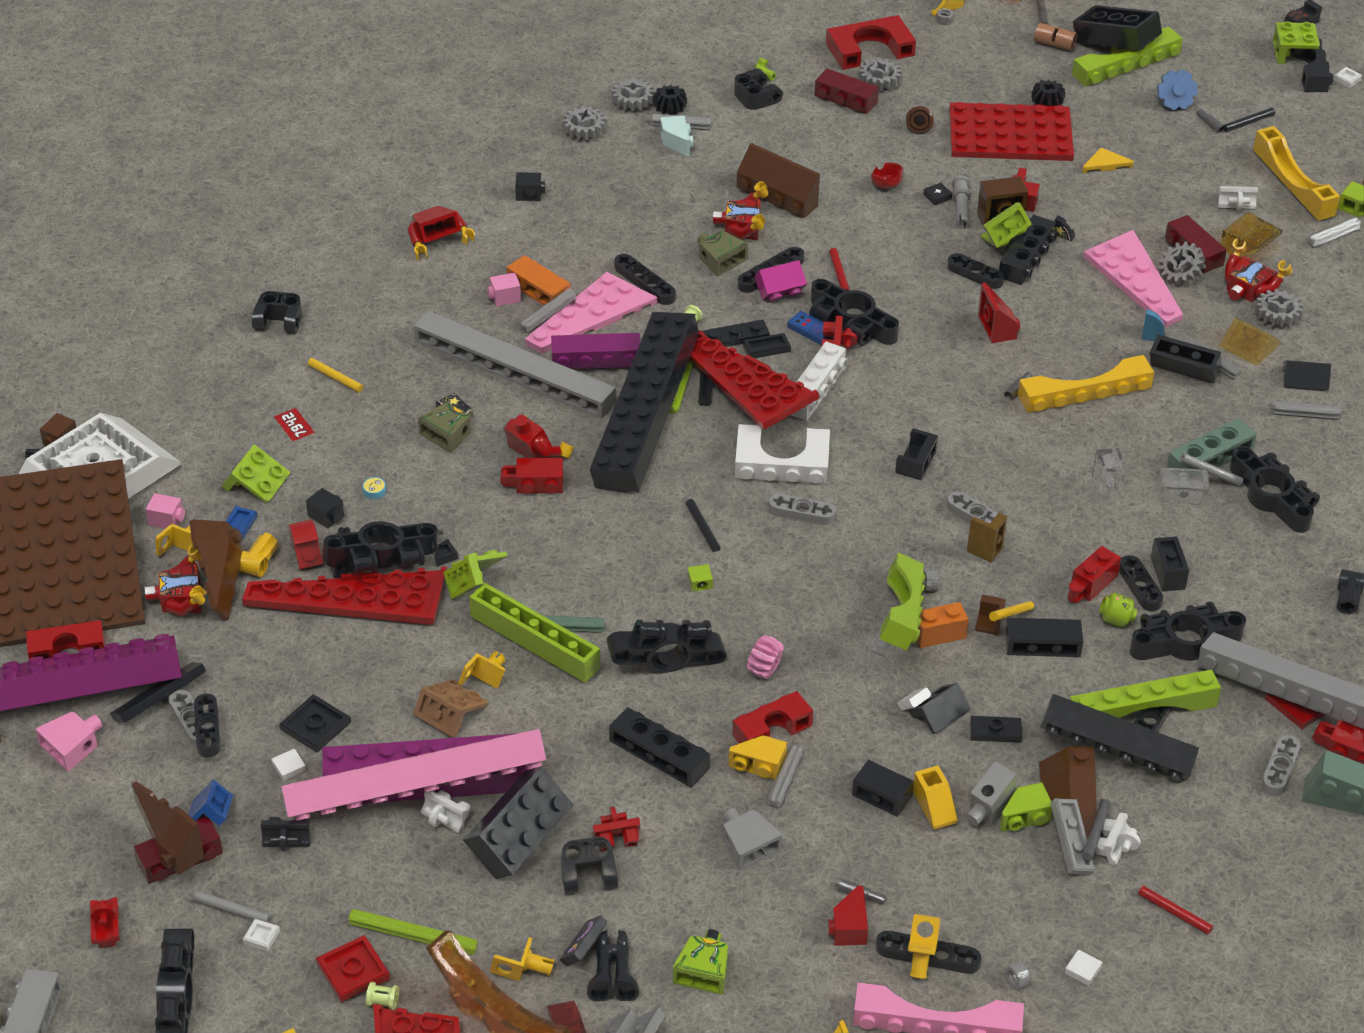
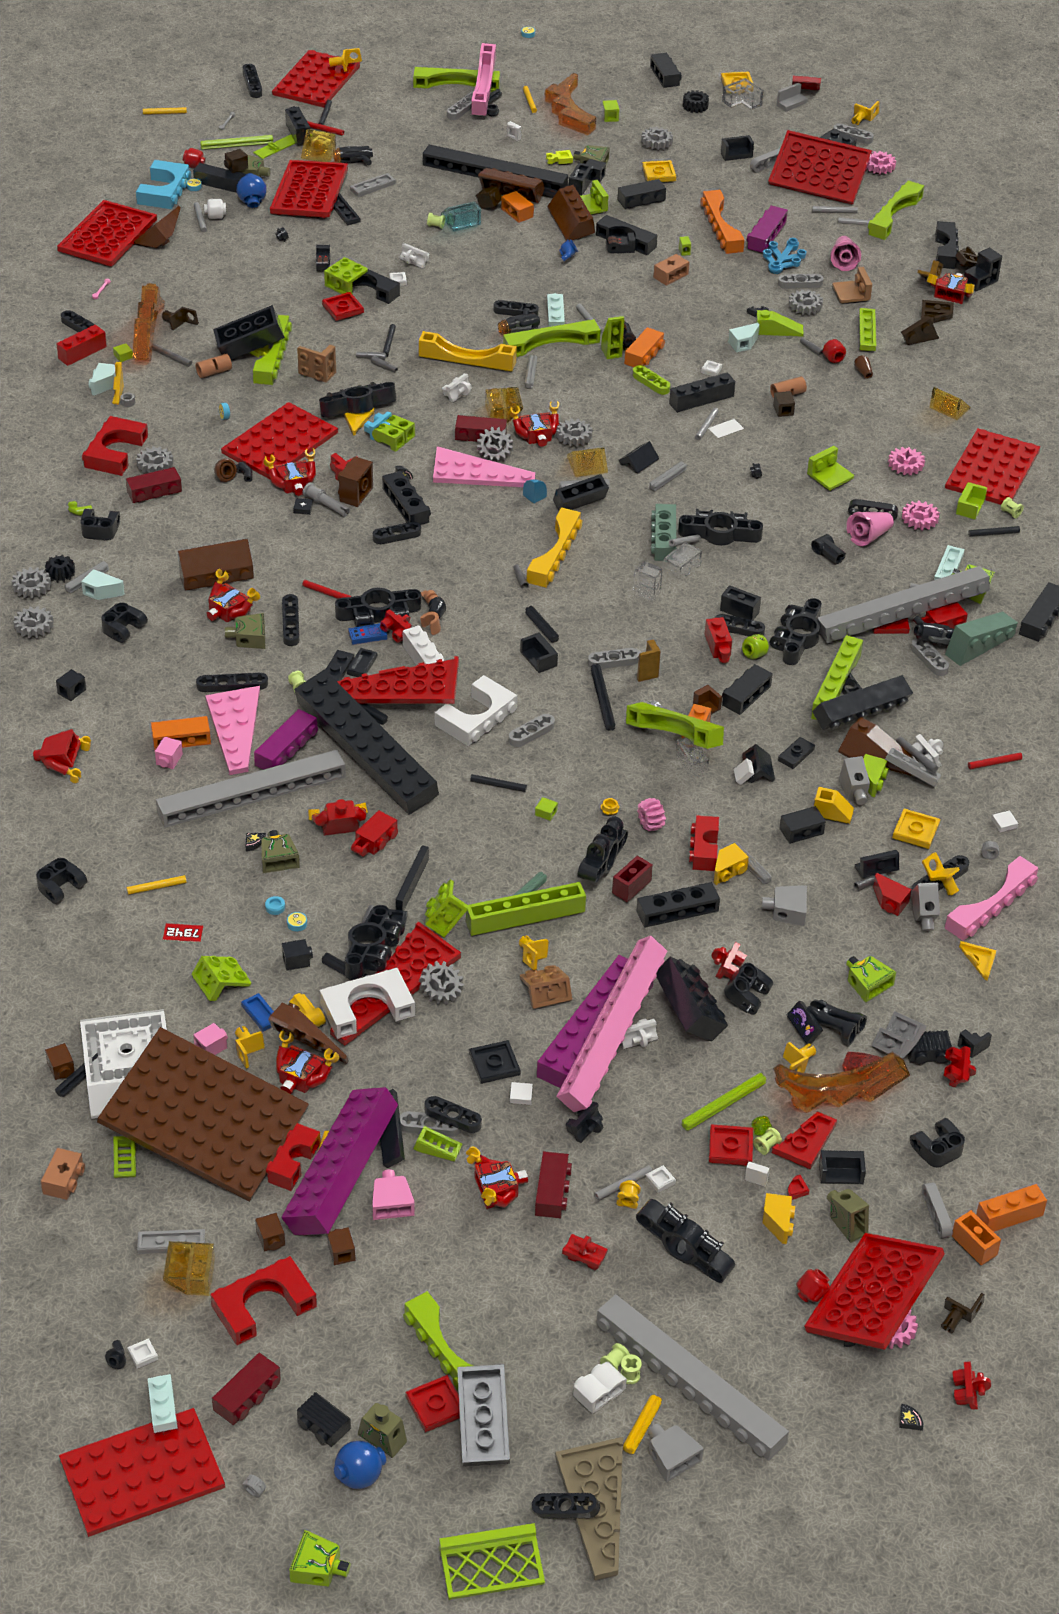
camera: 55 degrees left, 0 degrees up
reddish brown wedge [132,781,204,875] -> none
blue panel [188,779,233,826] -> none
red brick [287,519,323,570] -> none
light grey axle [520,288,576,332] -> none
dark pink brick [755,260,807,301] -> none
red hair [871,162,904,189] -> none
red slope [978,283,1020,343] -> none
lime bracket [981,202,1032,248] -> none
yellow bar [989,601,1034,621] -> none
black gear [1031,79,1066,107] -> none
medium blue plant [1156,70,1198,110] -> none
none -> black piece [101,603,148,643]
none -> medium azure tile [219,403,230,420]
none -> black arm [236,461,253,482]
none -> red torso [264,448,316,496]
none -> medium azure tile [265,896,285,915]
none -> medium nougat bracket [297,345,336,383]
none -> black piece [319,382,397,418]
none -> white arch [320,968,415,1039]
none -> red plate [322,292,364,321]
none -> lime hips [364,411,415,452]
none -> flat silver pin [371,356,398,372]
none -> black tile [396,845,429,911]
none -> lime slope [413,1126,463,1162]
none -> light grey gear [419,961,464,1005]
none -> nougat piece [420,590,446,635]
none -> torso [466,1146,528,1209]
none -> black axle [525,606,559,643]
none -> black axle [591,664,616,731]
none -> yellow plate [601,798,619,815]
none -> dark red brick [612,855,653,902]
none -> yellow brick [616,1180,641,1209]
none -> white tile [745,1162,769,1186]
none -> clear neon green bush [751,1116,773,1136]
none -> black panel [855,850,899,878]
none -> yellow plate [892,809,940,849]
none -> light grey torso [911,883,940,931]
none -> black piece [913,616,955,646]

